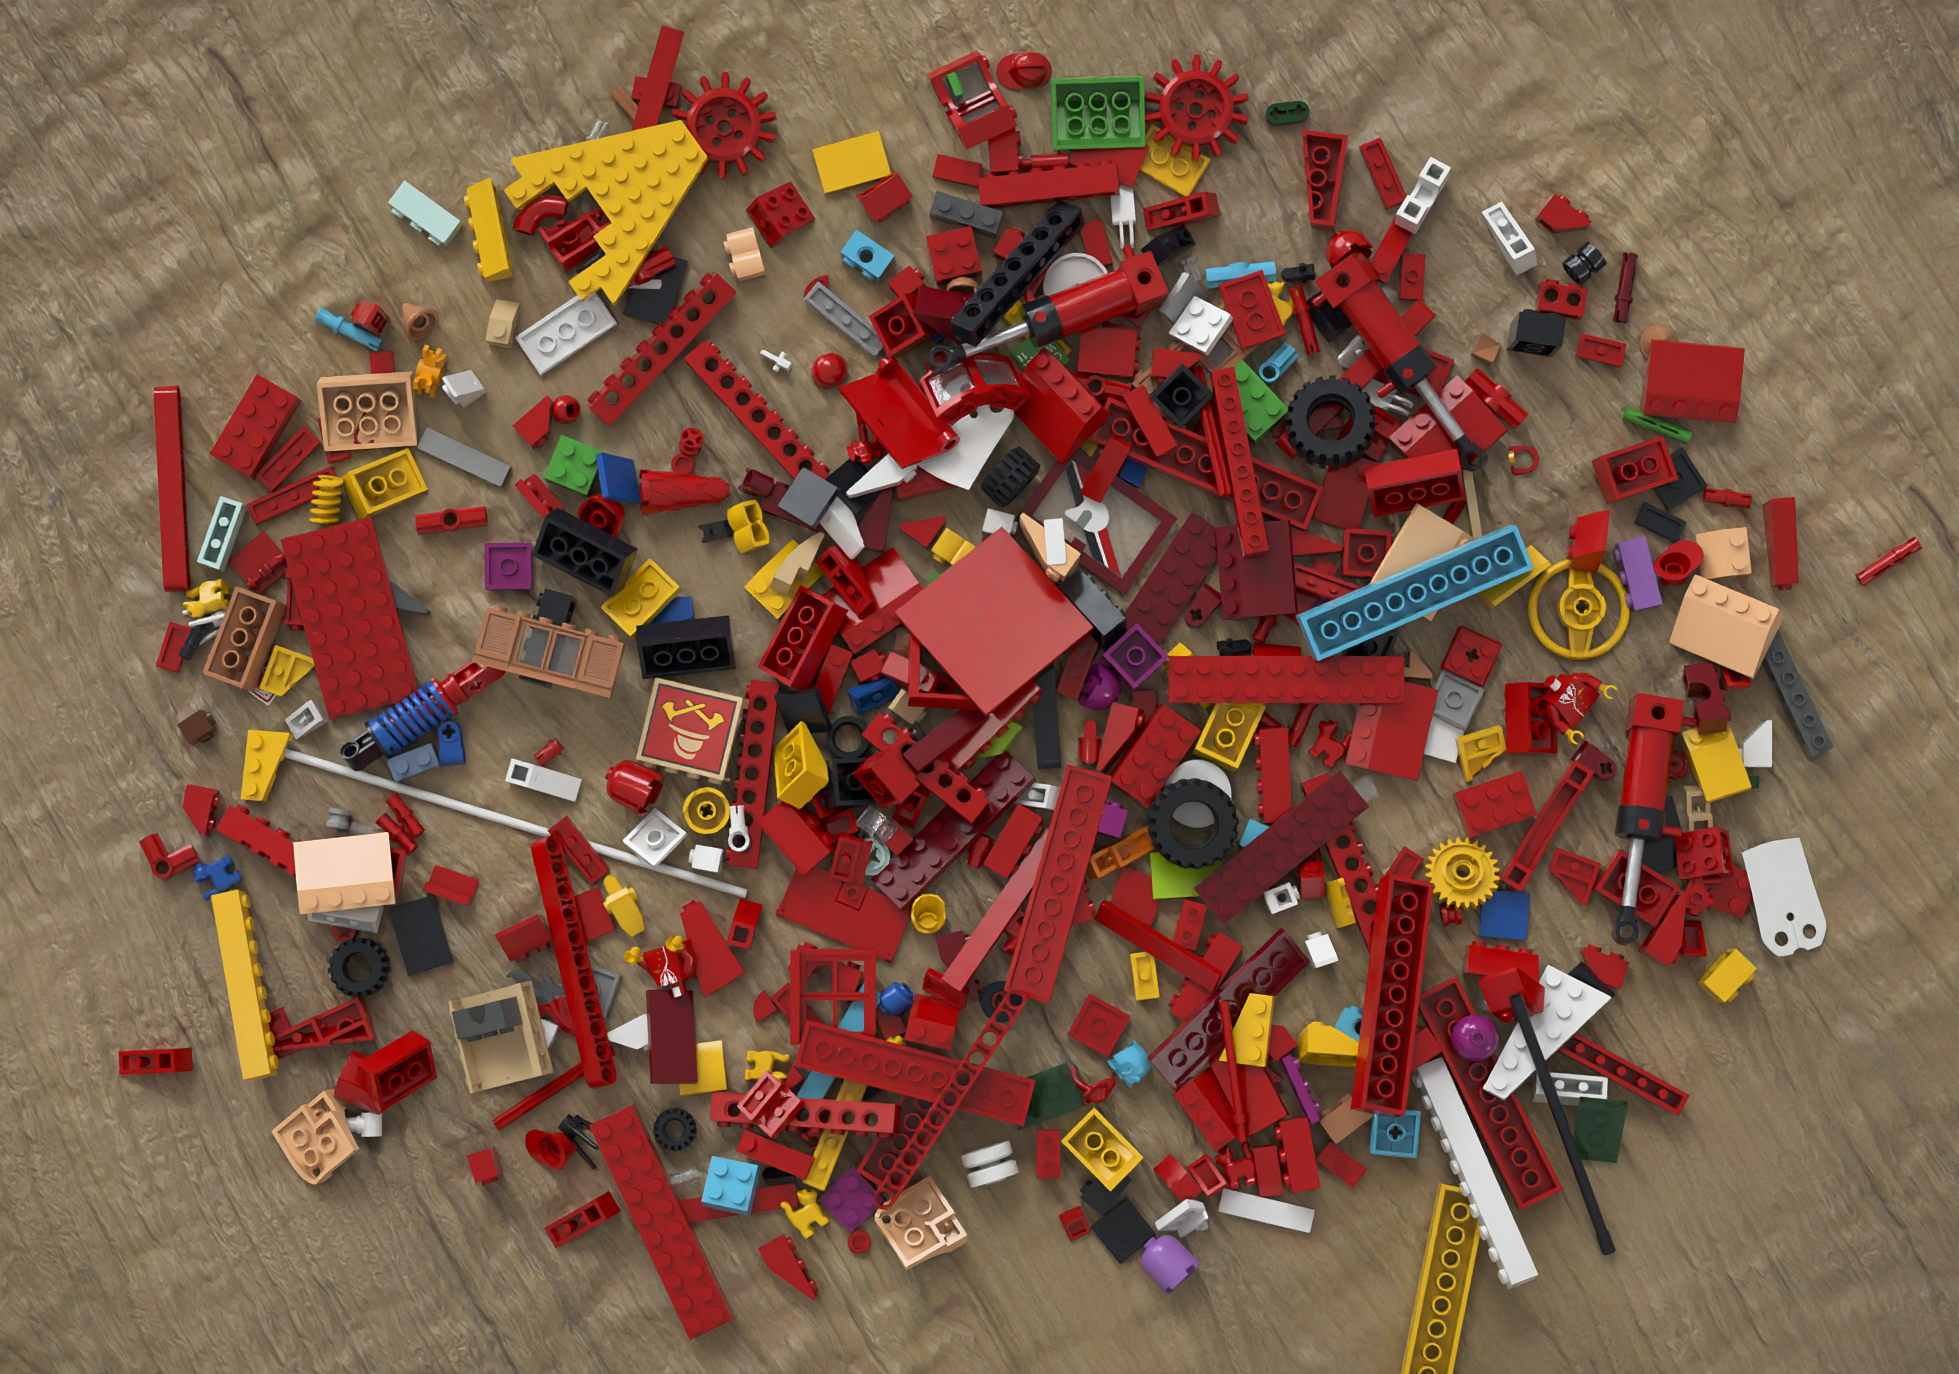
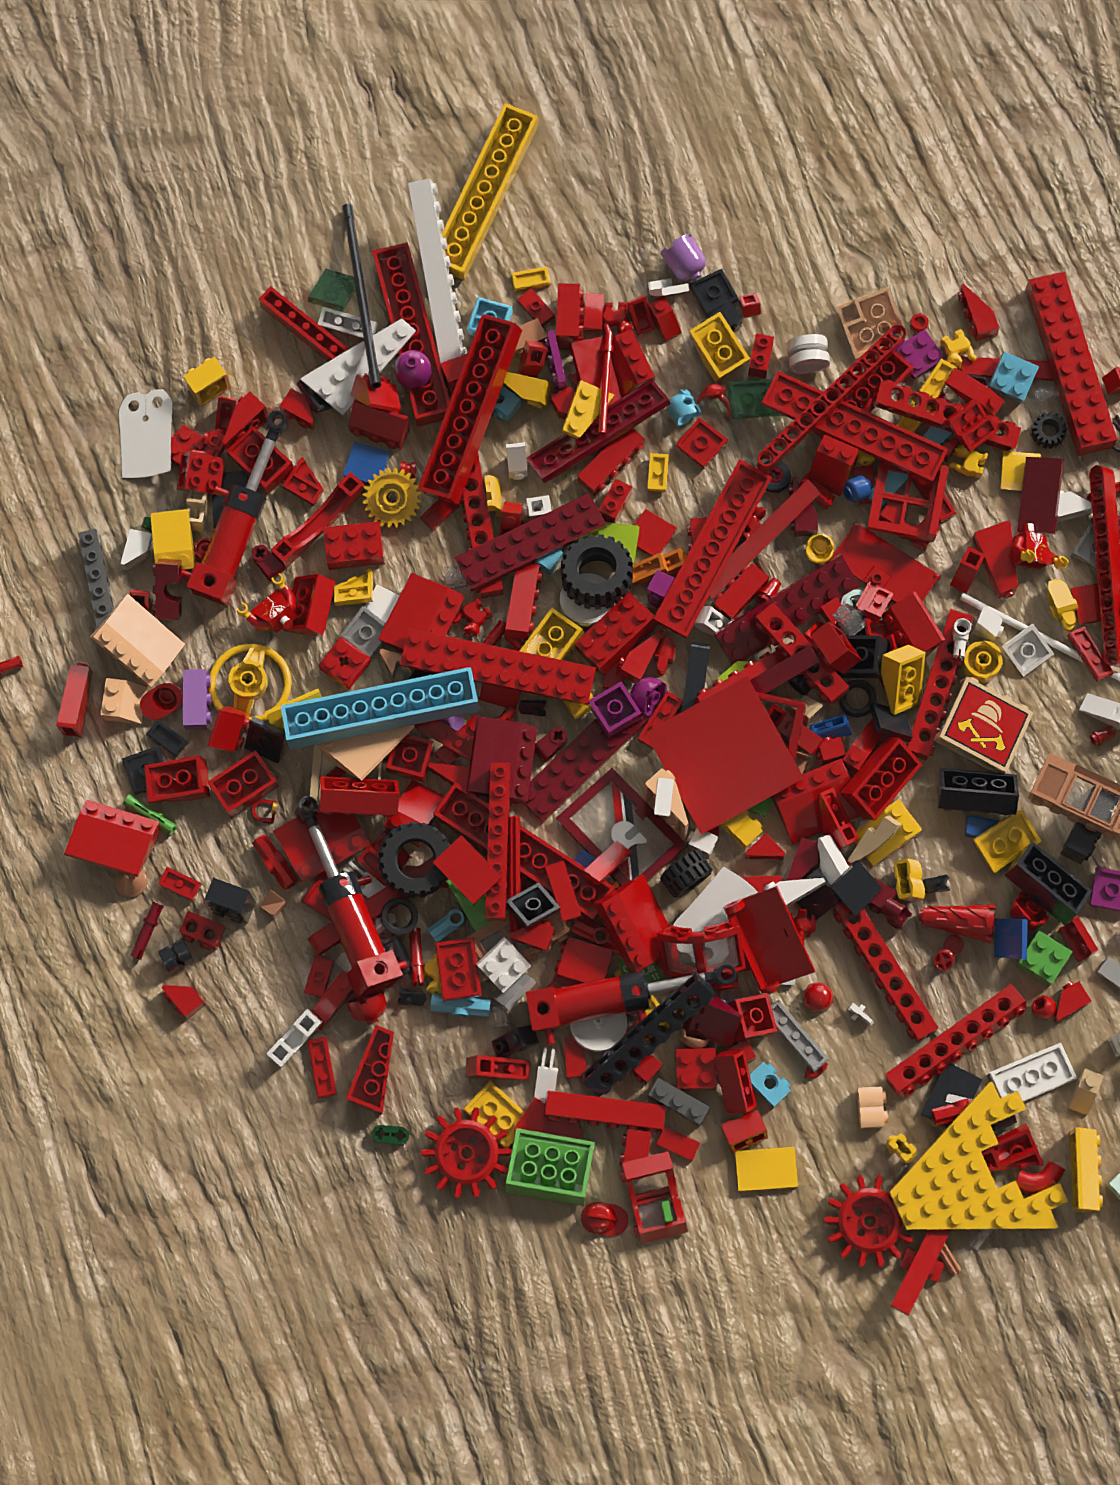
camera: 165 degrees left, 10 degrees down
red cylinder [605,760,665,817] -> none
red bracket [746,182,815,248] -> none
red tile [753,990,777,1022] -> none
red cylinder [1022,153,1069,171] -> none
brick [1058,568,1127,651] -> none
red tile [1094,899,1223,993] -> none
white tile [1218,1188,1315,1233] -> none
white slope [1482,202,1537,275] -> none
red pin [1702,487,1752,509] -> none
none -> red brick [207,750,279,818]
none -> black tile [244,717,286,763]
none -> black tyre [381,897,418,935]
none -> red tile [433,835,502,905]
none -> yellow tile [511,266,551,292]
none -> red slope [518,340,547,378]
none -> red brick [714,1050,757,1114]
none -> yellow animal [886,1133,916,1164]

